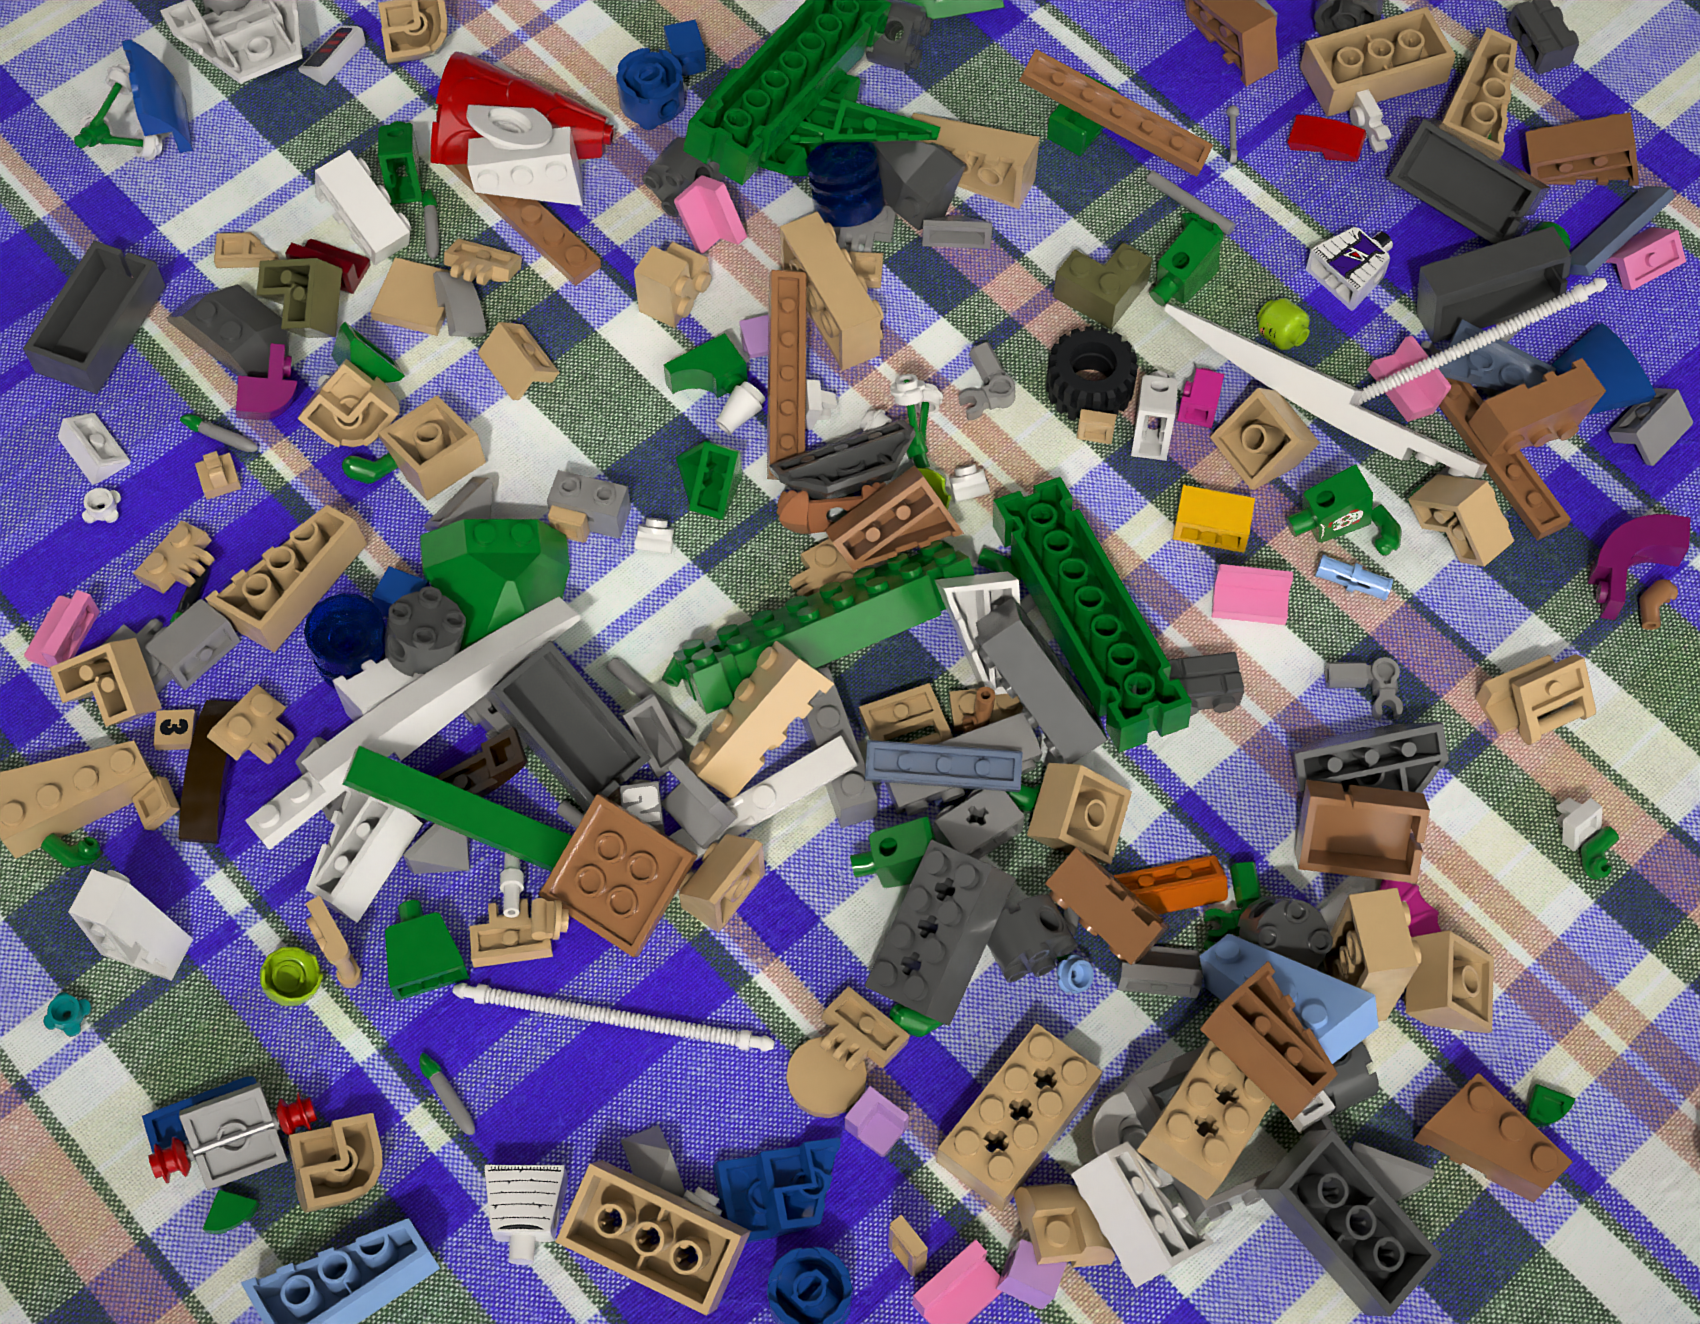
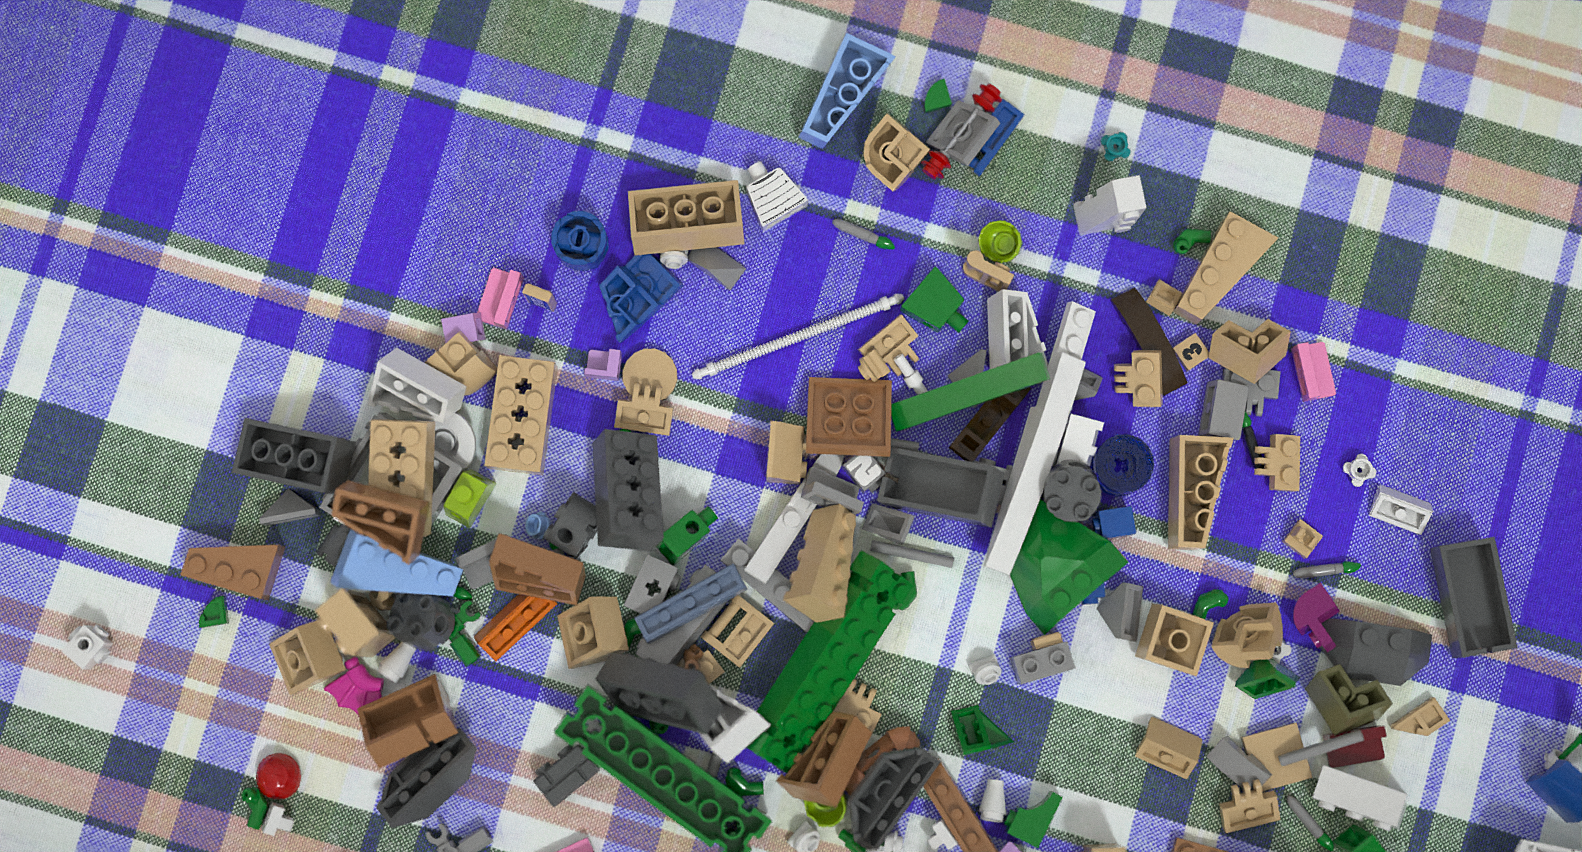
camera: 145 degrees right, 20 degrees up
none -> red piece [256,753,301,800]
none -> lime torso [443,469,496,529]
none -> light grey bar [1278,730,1364,767]

